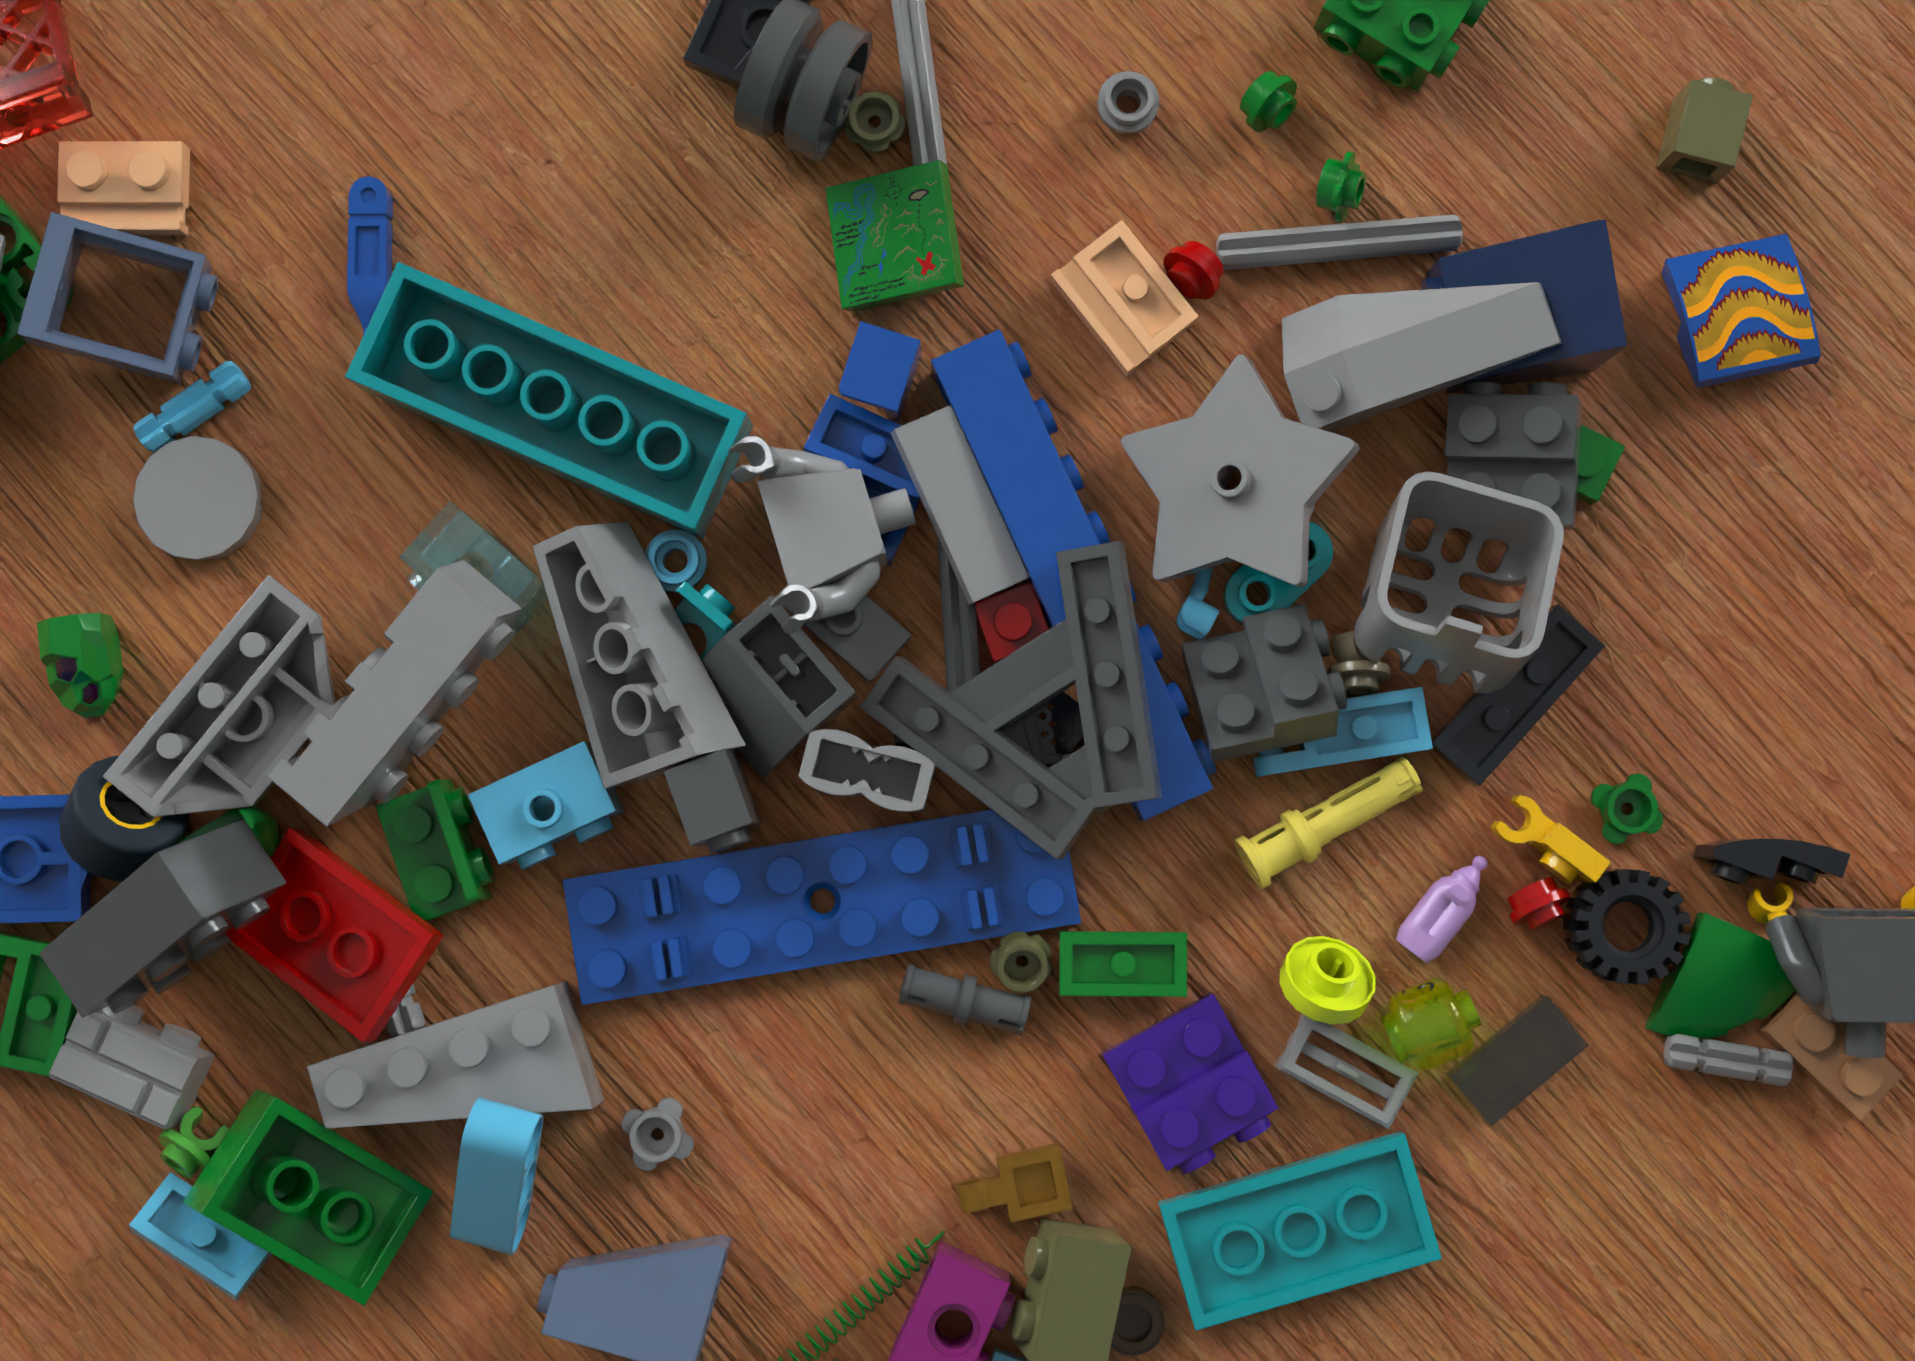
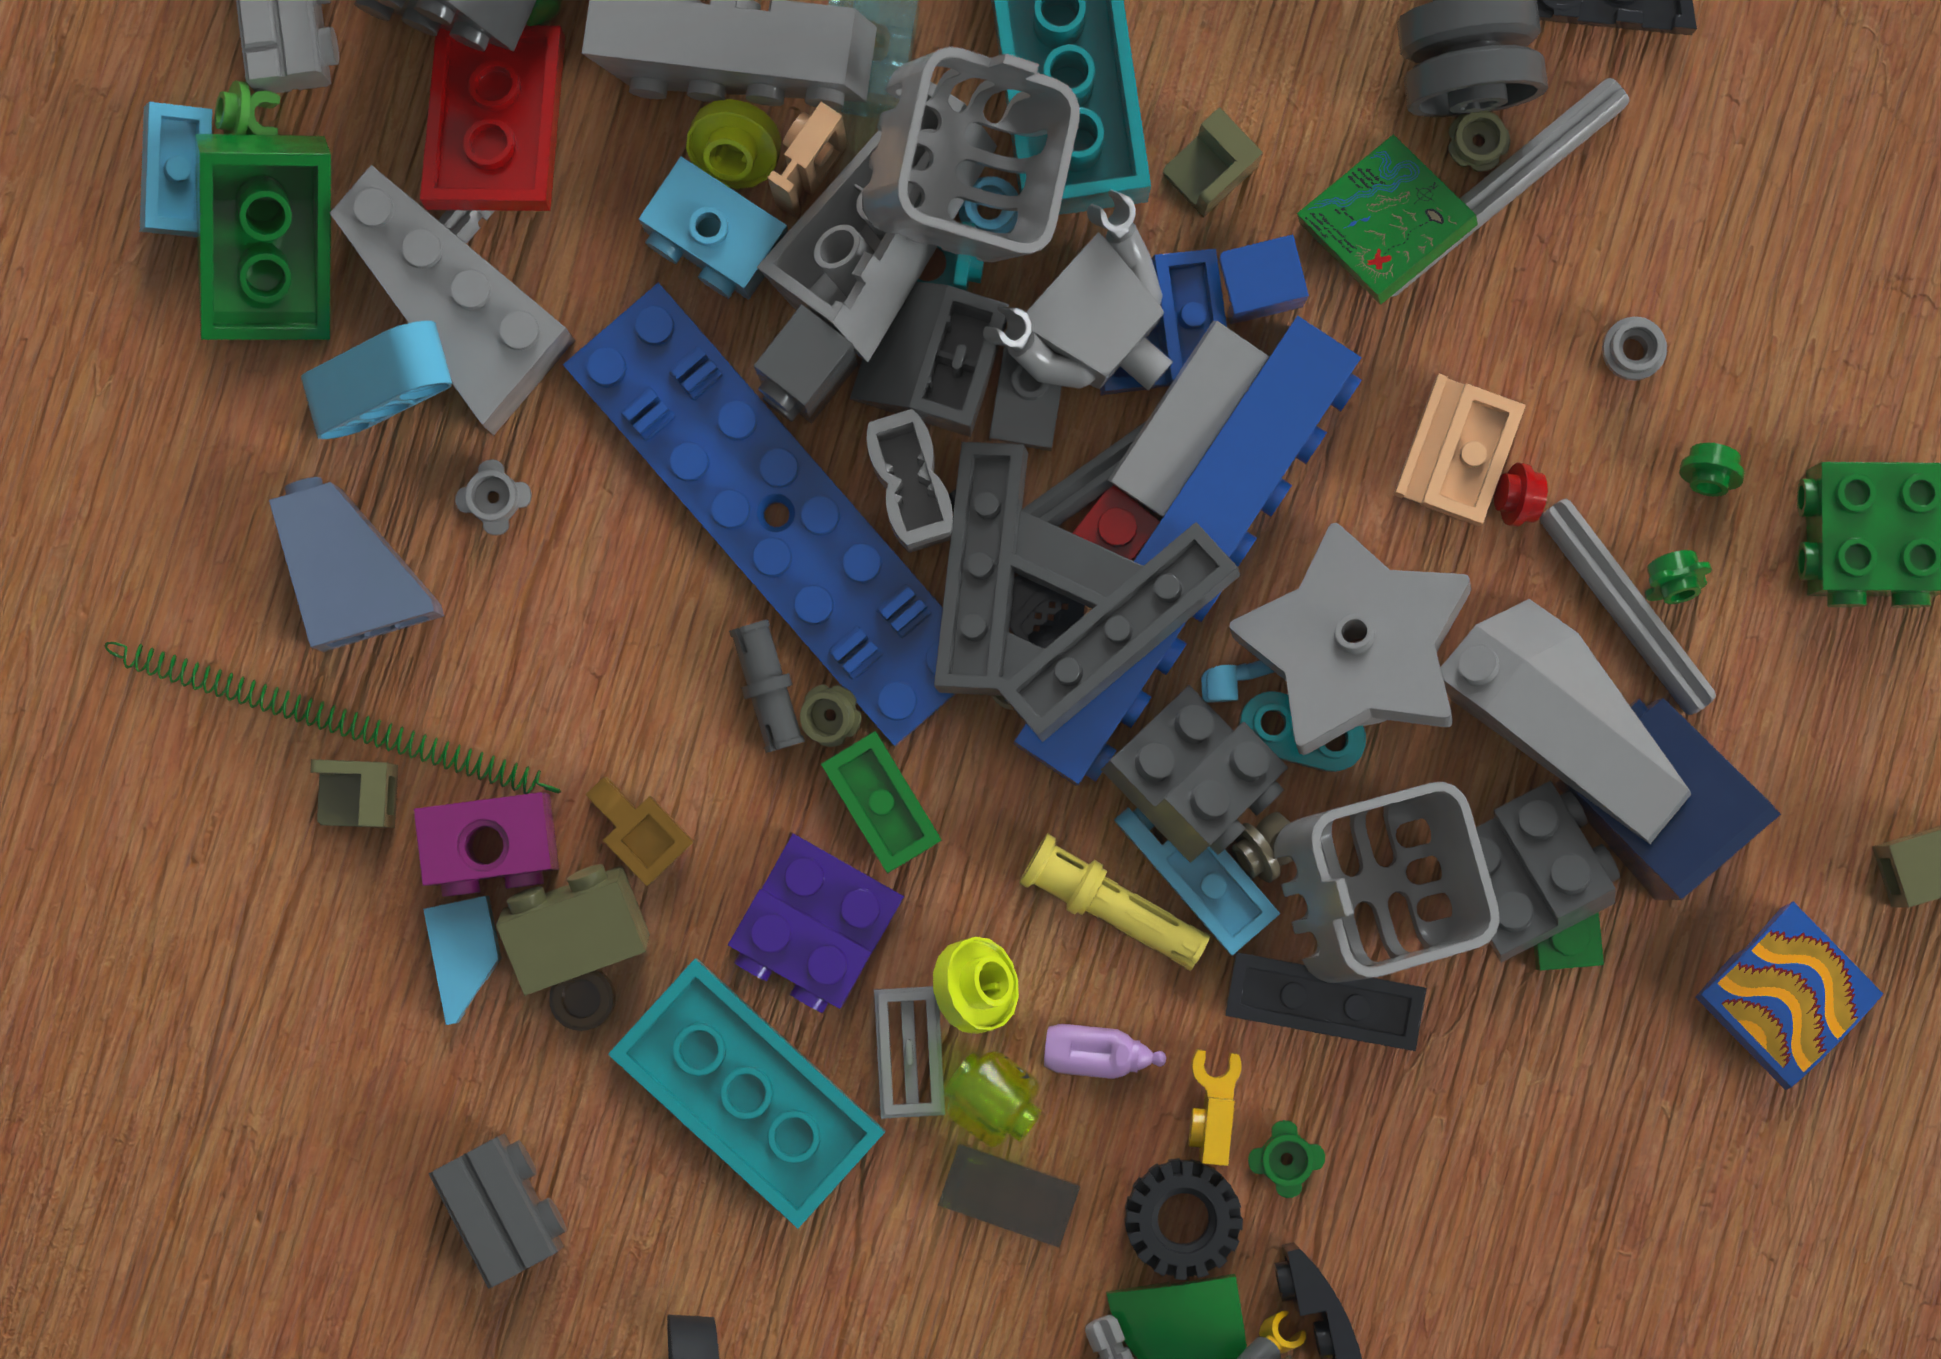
camera: 60 degrees right, 0 degrees up
green bracket [375,779,495,922] -> none
red plate [1507,877,1571,931] -> none
none -> neon yellow plate [686,99,781,189]
none -> light nougat plate [768,102,848,219]
none -> light grey piece [862,47,1080,262]
none -> olive panel [1163,107,1263,217]

